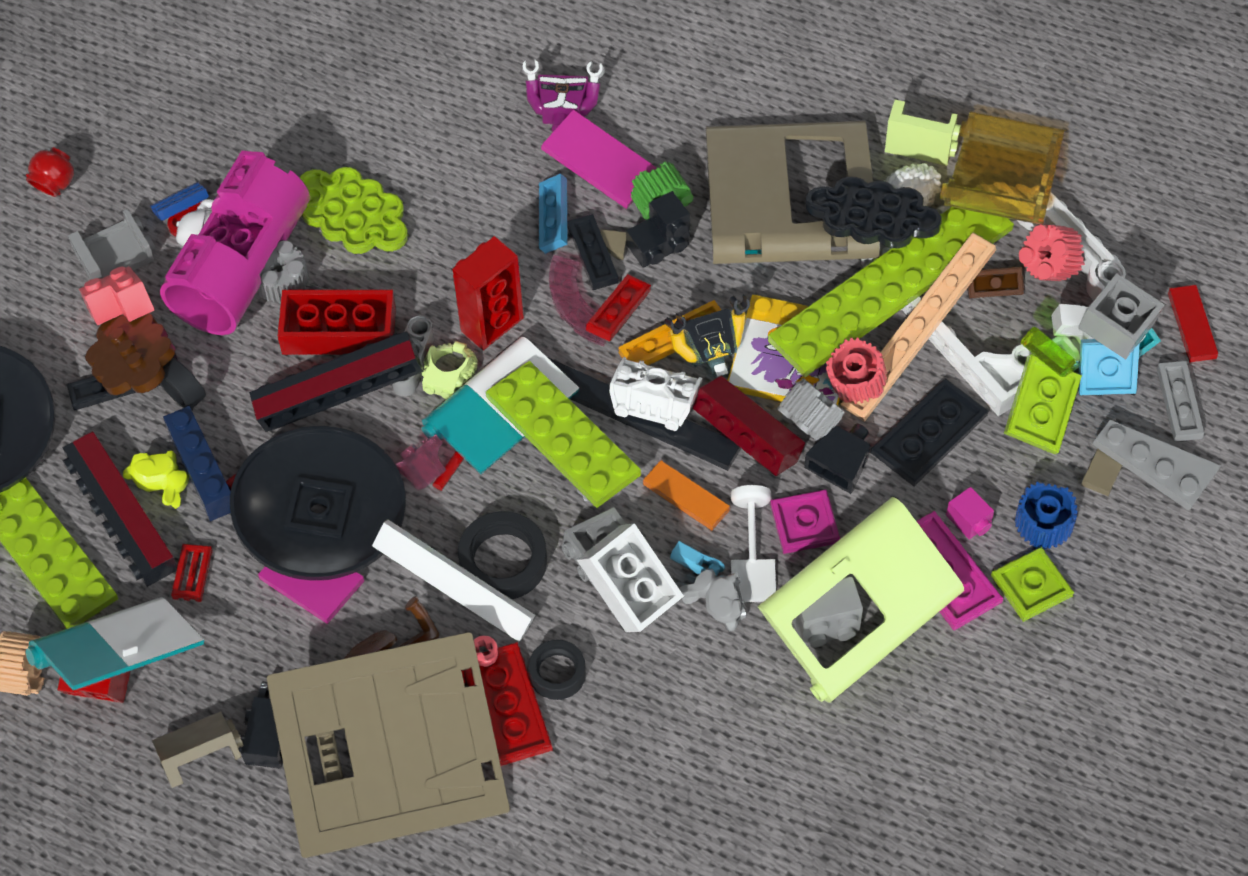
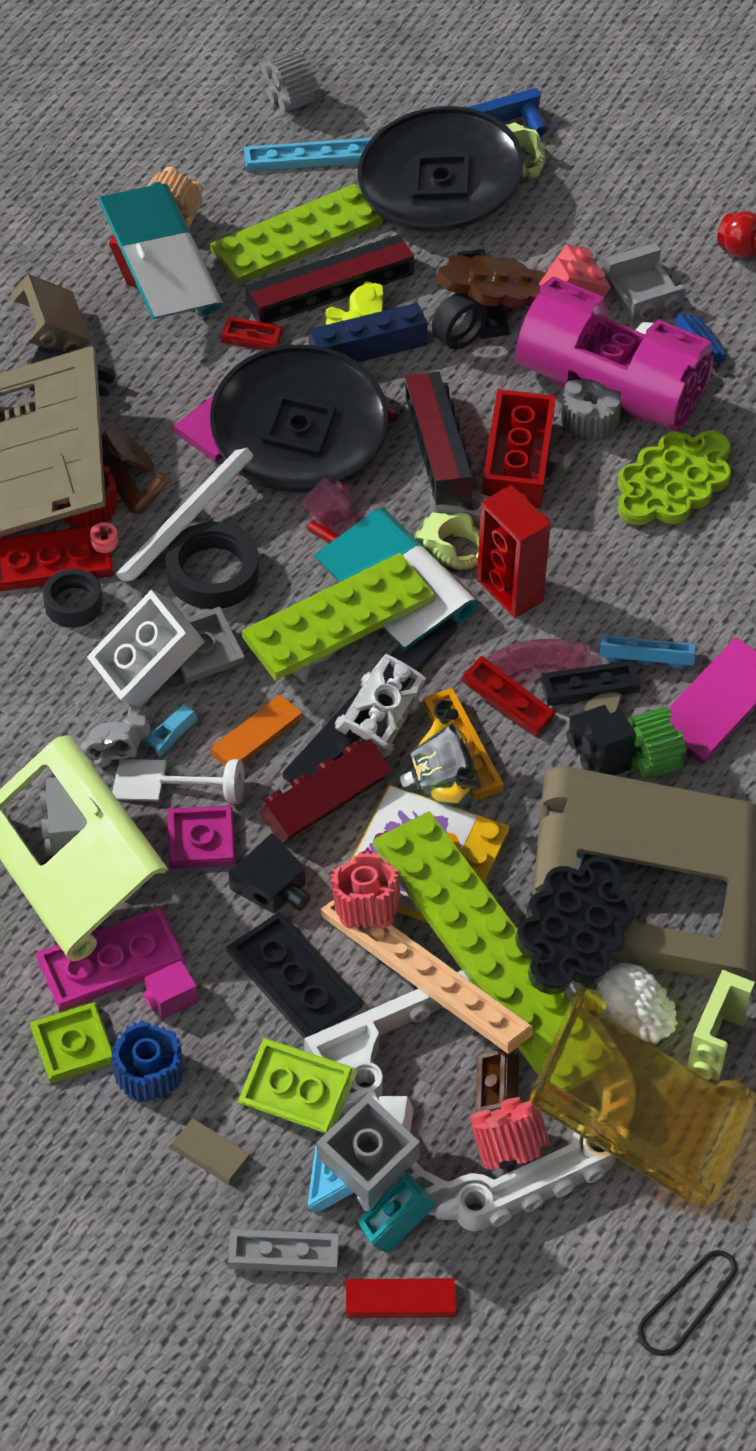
camera: 95 degrees right, 5 degrees down
light grey brick [777,378,845,442] -> none
clear neon green slope [1021,327,1080,377] -> none
light grey wing [1092,420,1221,510] -> none
none -> black piece [637,1250,737,1356]

